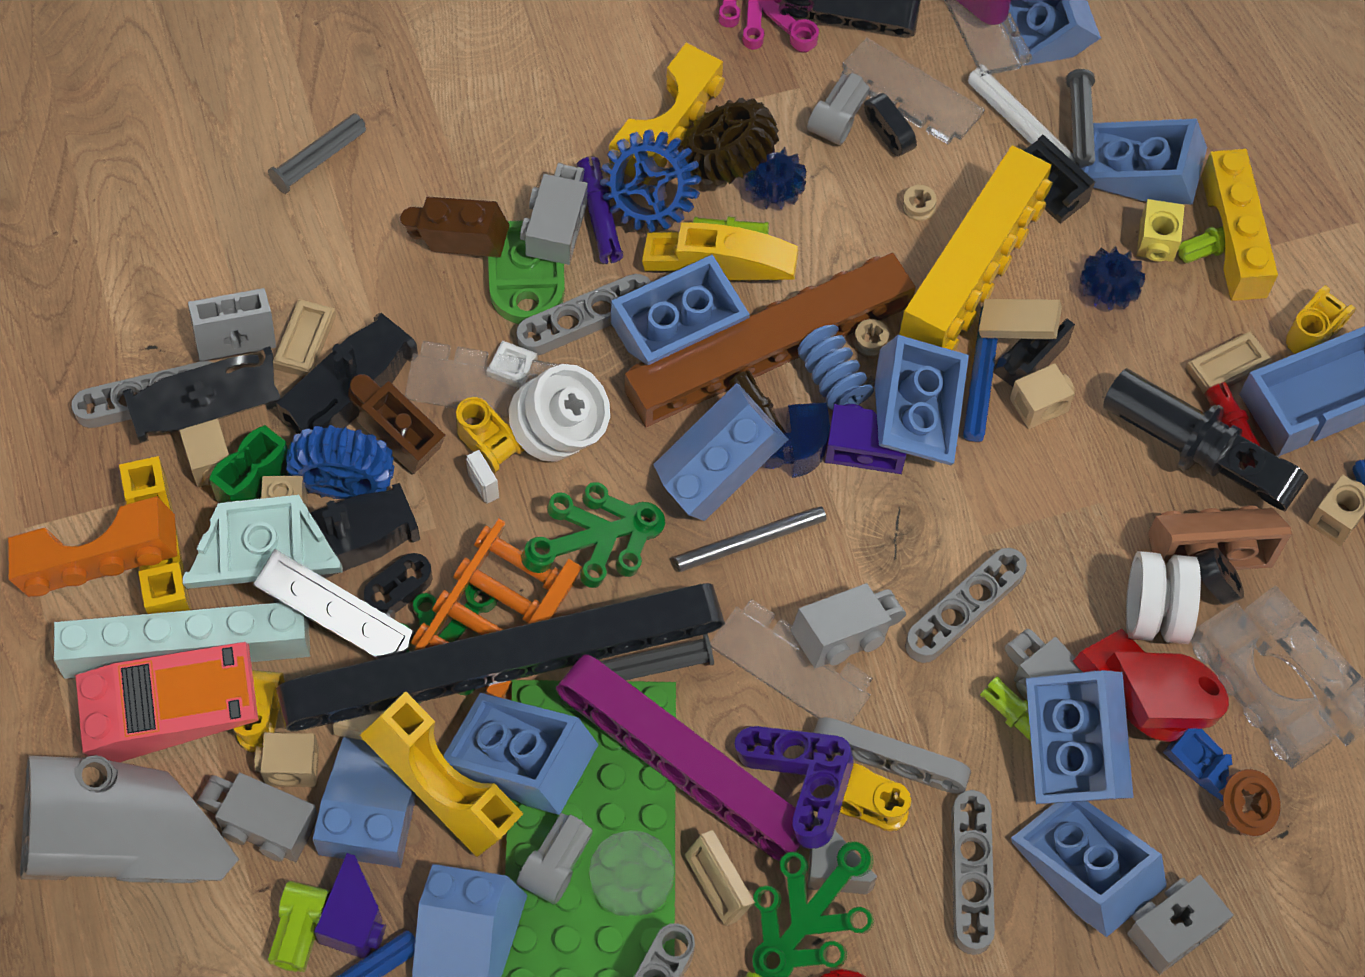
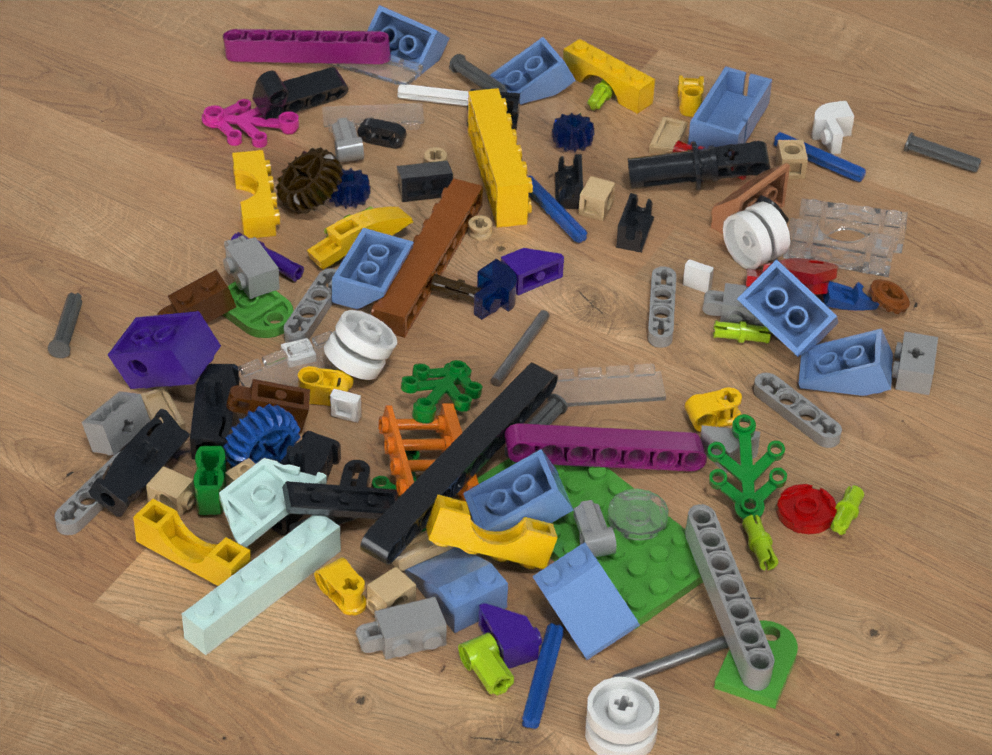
camera: 40 degrees left, 20 degrees down
orange arch [8,496,177,597] -> none
light grey panel [20,755,239,883] -> none
slope [75,642,259,762] -> none
blue gear [600,129,701,232] -> none
medium blue slope [653,383,789,521] -> none
tan tile [685,830,755,926] -> none
dark purple beam [734,726,854,849] -> none
light grey brick [791,583,906,669] -> none
medium blue piece [798,325,874,410] -> none
light grey beam [813,717,971,794] -> none
medium blue slope [875,335,969,466] -> none
tan tile [979,299,1062,339] -> none
light yellow brick [1136,199,1185,262] -> none
none -> dark purple piece [108,311,221,389]
none -> black hinge [397,160,453,202]
none -> black hinge [616,193,654,253]
none -> white tile [683,259,714,293]

